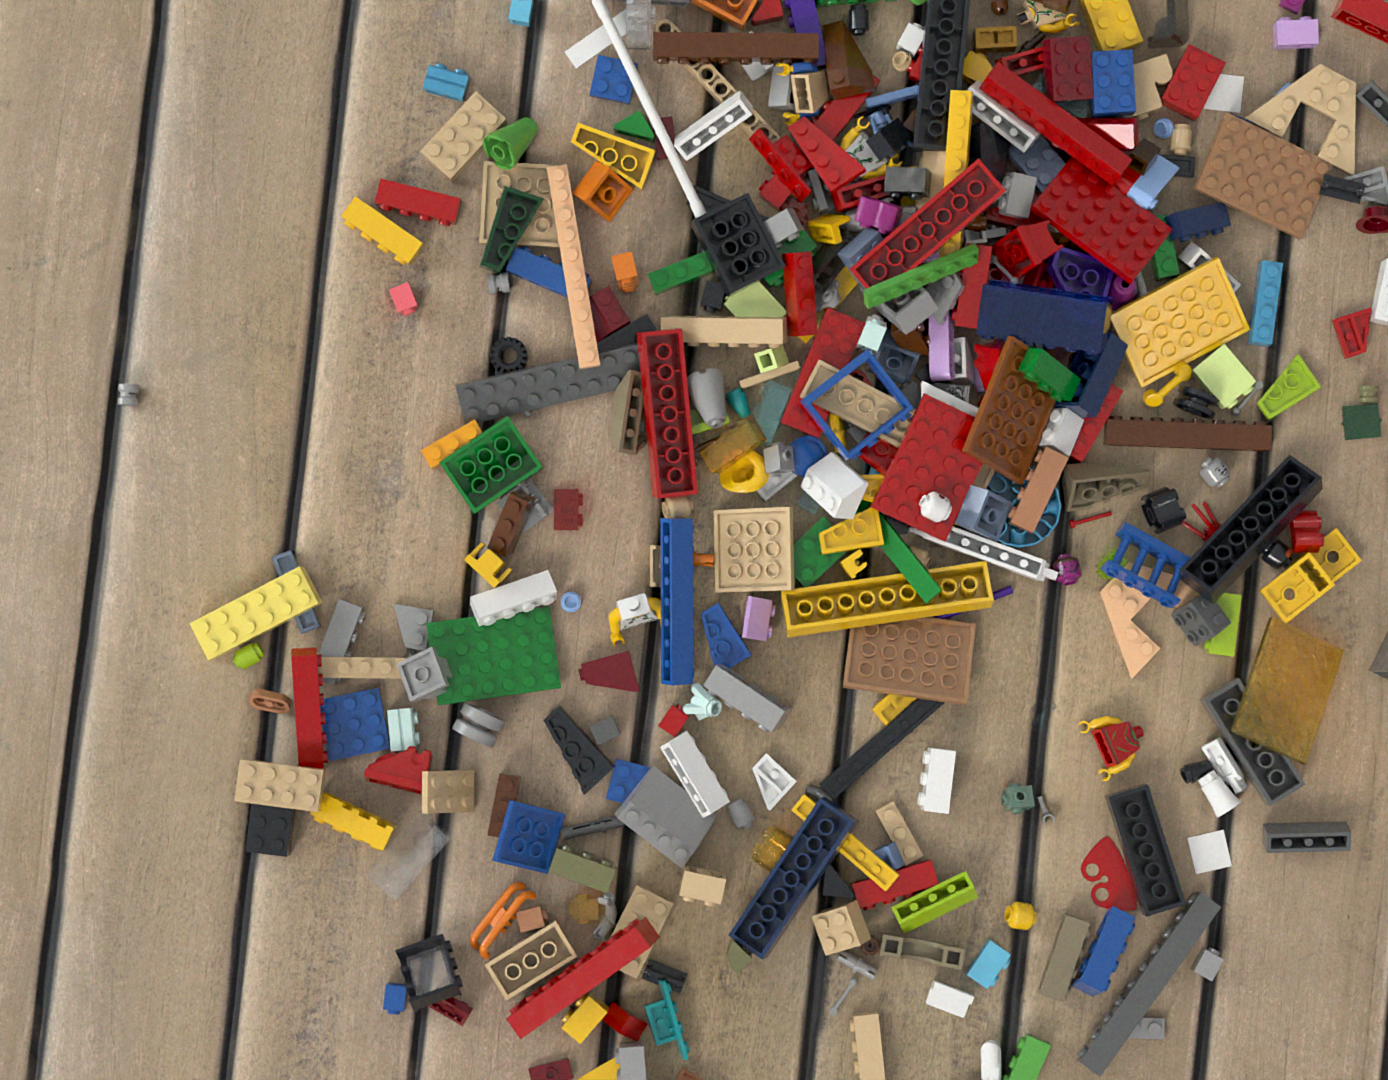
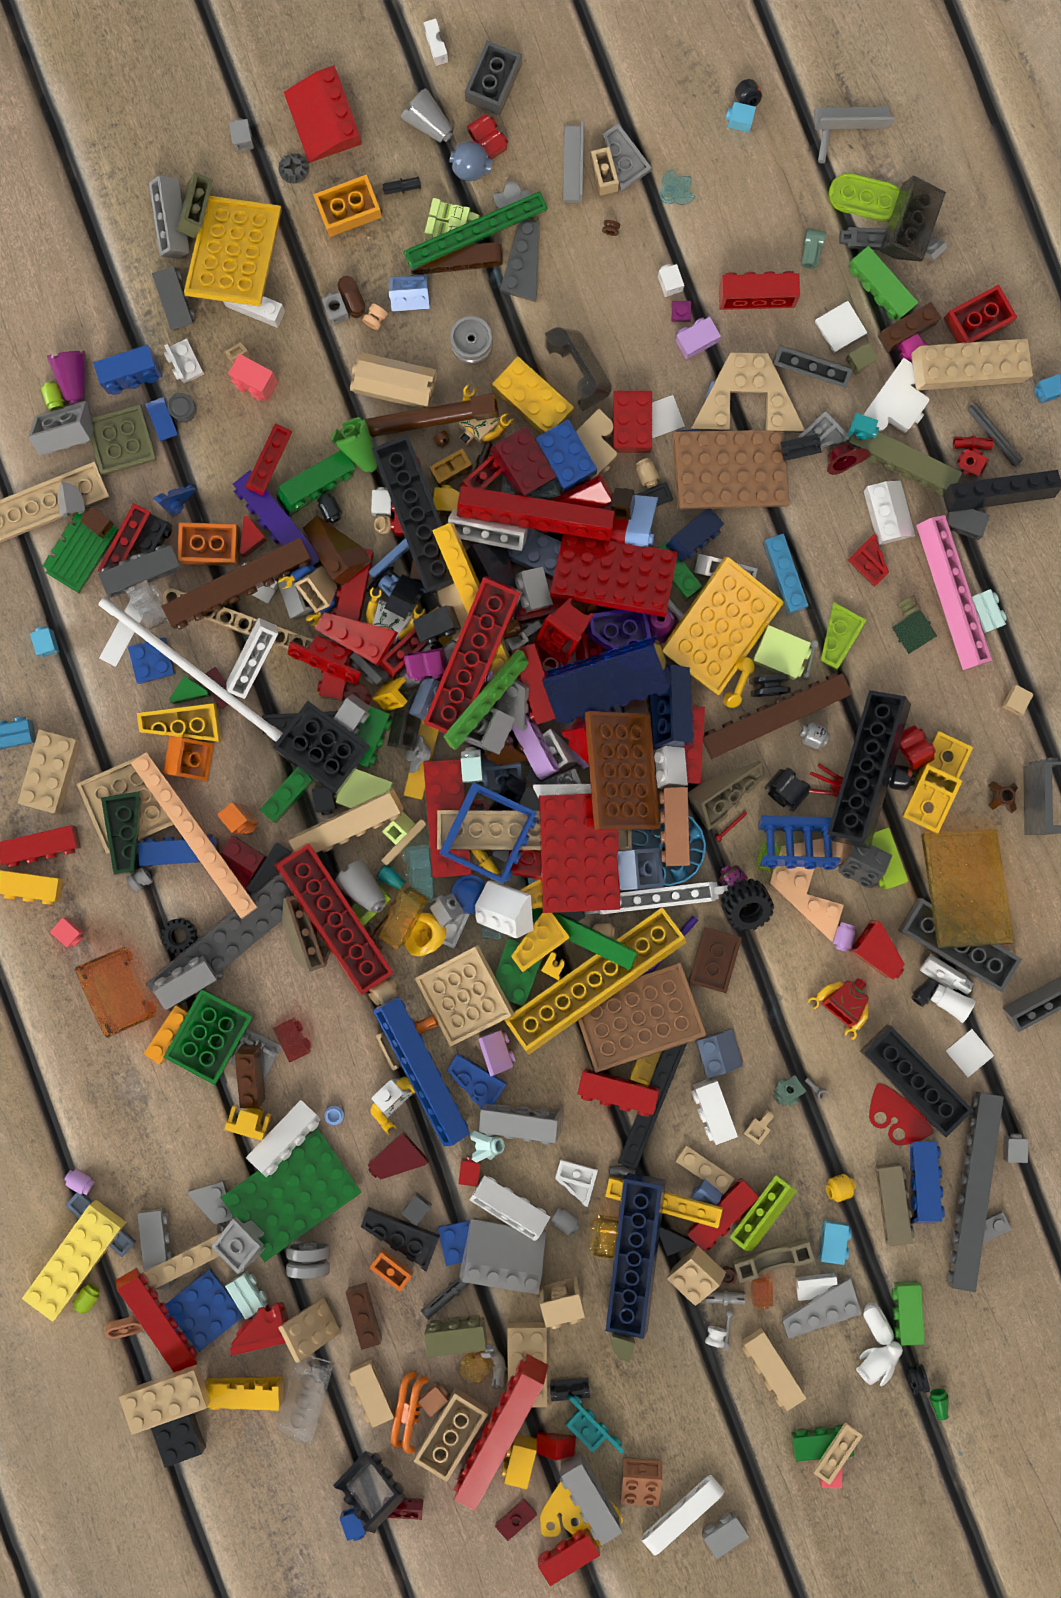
camera: 20 degrees left, 0 degrees up
bright green cone [483,117,538,170] -> none
blue plate [492,800,565,874] -> none
red brick [782,251,818,336] -> none
white head [919,492,952,522] -> none
light grey hinge [991,255,1018,285] -> none
green brick [1018,347,1081,402] -> none
light blue plate [1153,118,1174,138] -> none
none -> lavender brick [64,1169,95,1196]
none -> clear orange windscreen [75,947,156,1038]
none -> light grey brick [153,956,216,1010]
none -> tan brick [348,1359,395,1428]
none -> orange brick [369,1248,414,1292]
none -> black brick [488,773,527,811]
none -> red brick [577,1069,661,1117]
none -> reddish brown plate [689,927,742,993]
none -> sand blue slope [696,1029,743,1078]
none -> white wheel [705,1326,727,1348]
none -> black tyre [721,878,774,931]
none -> tan plate [743,1109,774,1145]
none -> clear orange brick [751,1278,773,1309]
none -> light grey wing [781,1276,862,1339]
none -> lavender brick [833,922,856,952]
none -> red slope [849,920,905,980]
none -> reddish brown rock [988,781,1018,814]

